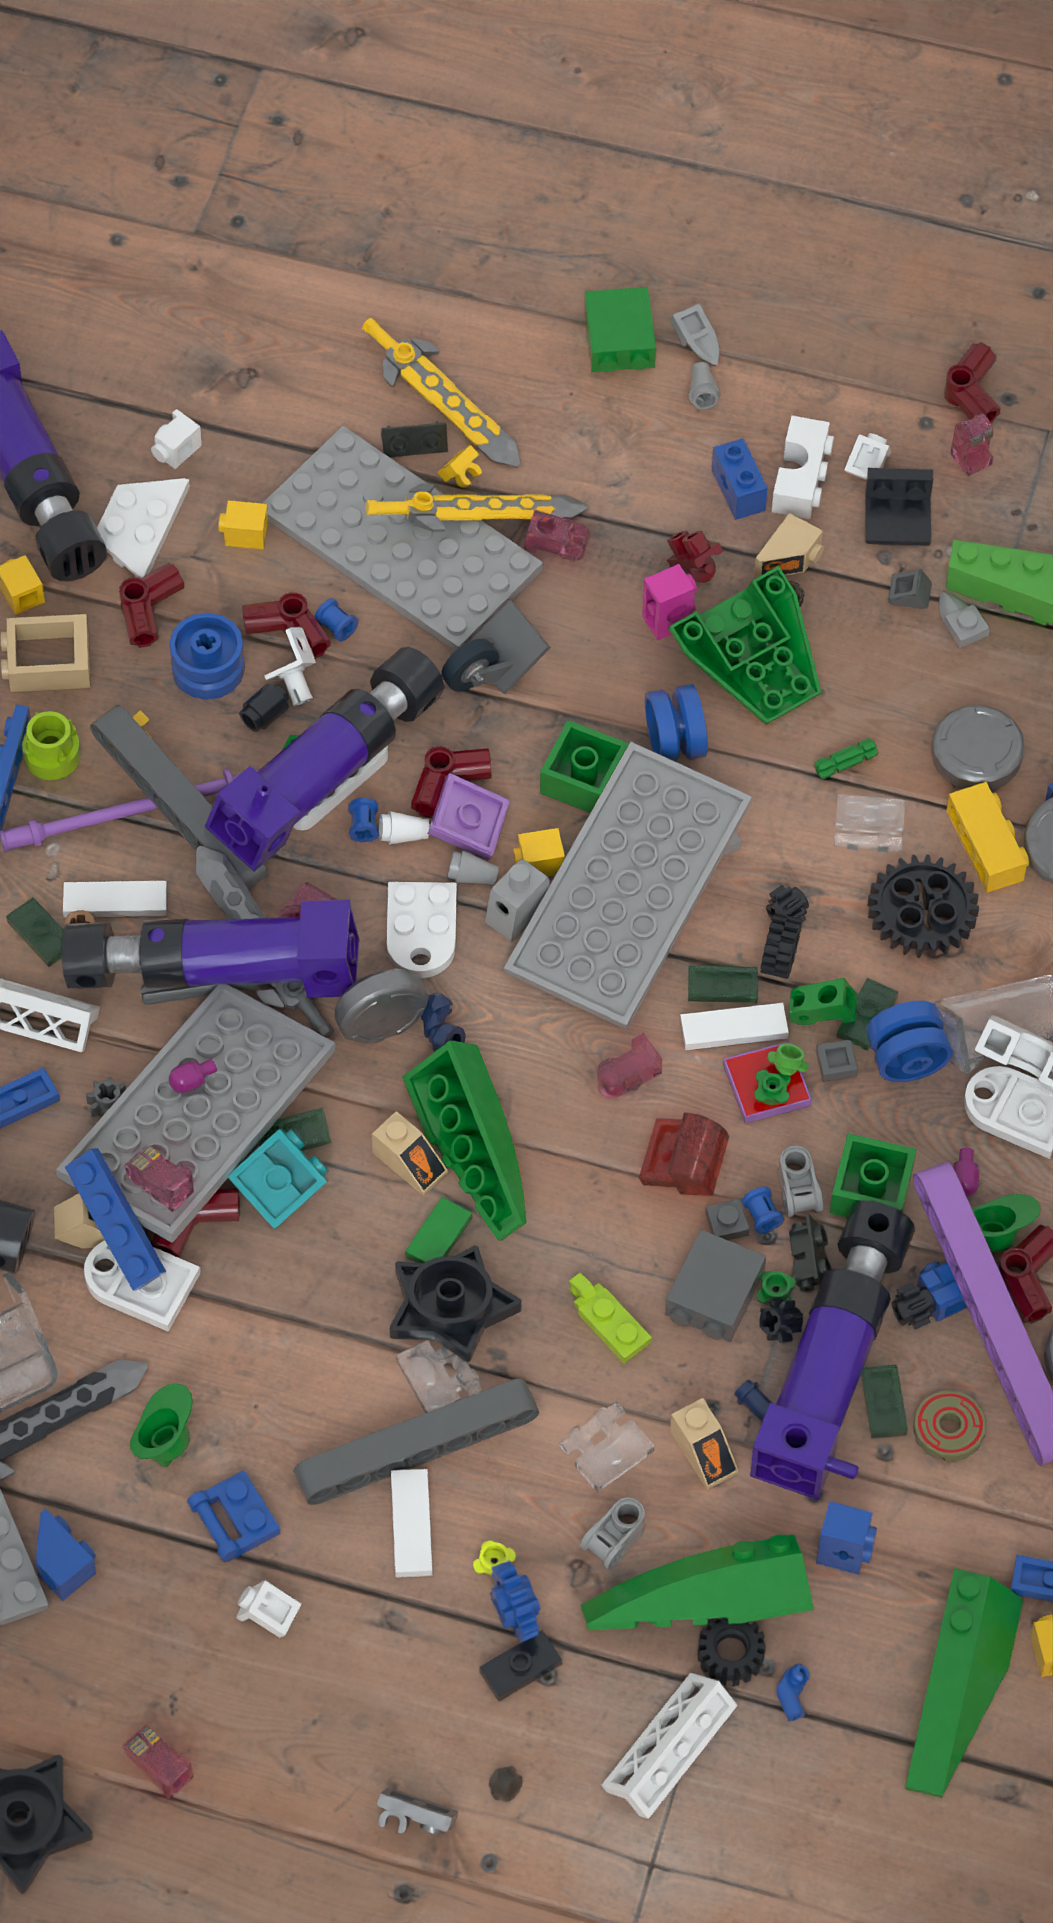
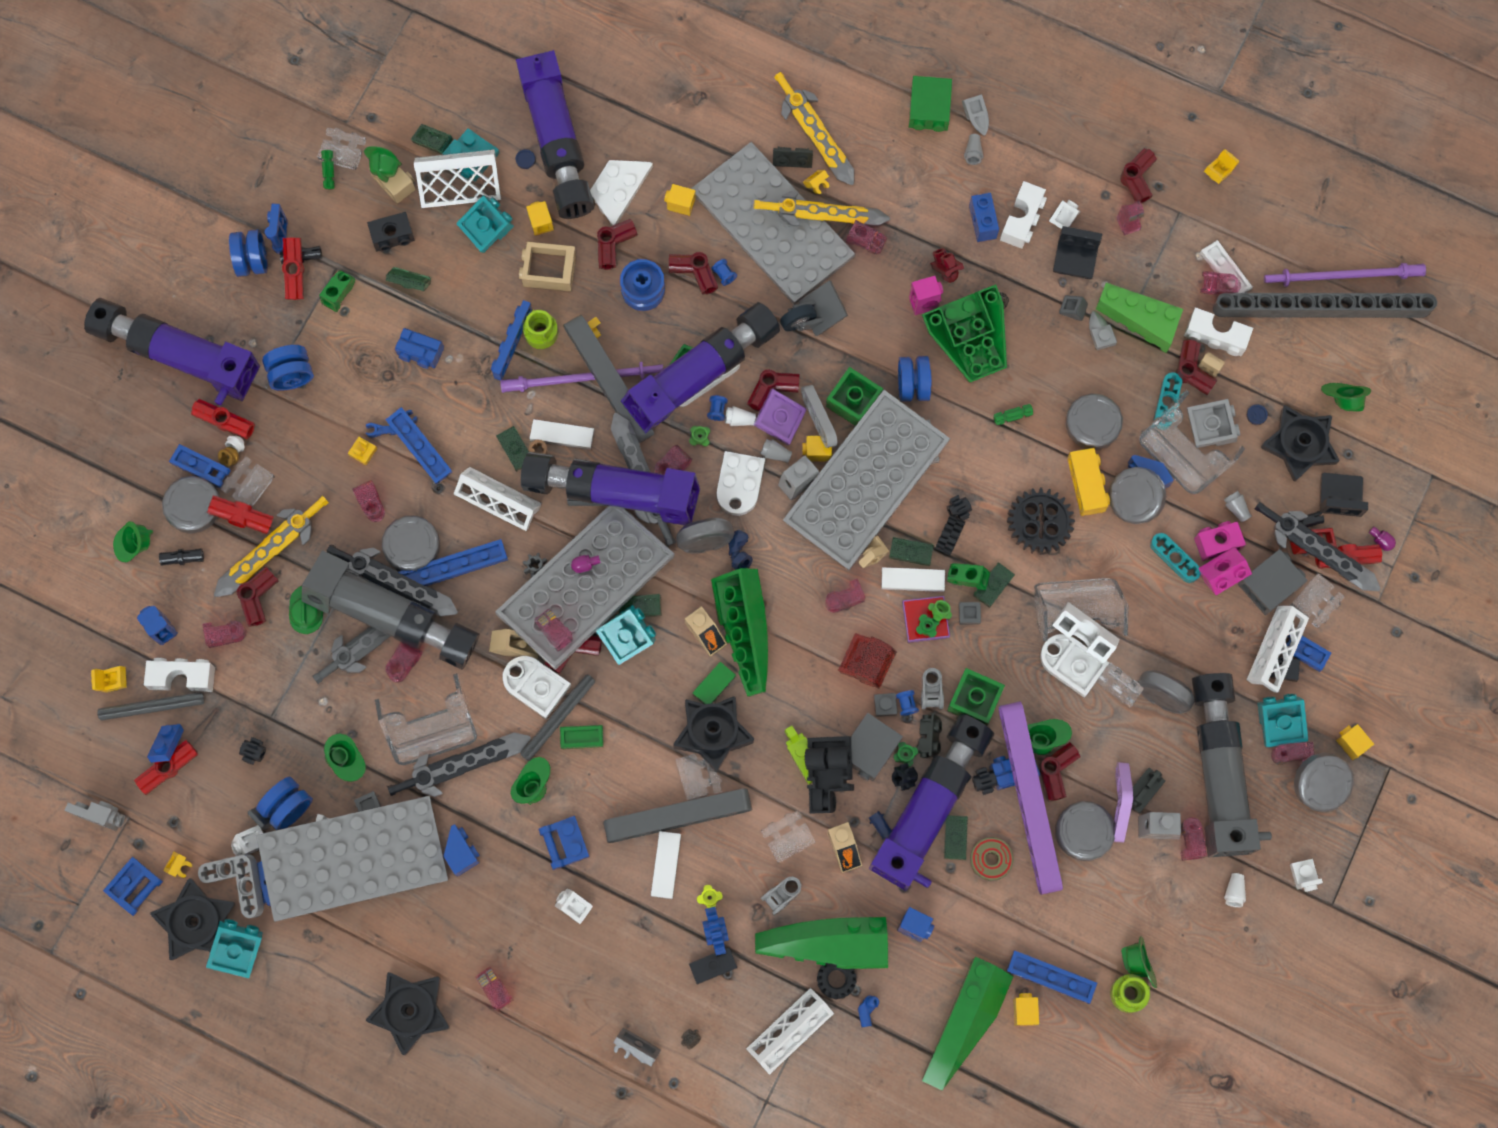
camera: 10 degrees right, 15 degrees up
blue plate [65,1148,166,1291] -> none
white brick [151,409,202,469] -> none
black brick [239,683,289,732] -> none
white bracket [264,627,316,706] -> none
tan slope [754,513,824,578] -> none
clear plate [834,794,905,854] -> none
blue wheel [866,1001,953,1082] -> none
magenta cylinder [953,1148,980,1197] -> none
none -> dark grey axle [521,674,595,761]
none -> green tile [560,725,604,749]
none -> bright green plate [689,426,711,447]
none -> light grey beam [801,385,837,448]
none -> black plate [805,736,854,814]
none -> tan bracket [859,536,889,568]

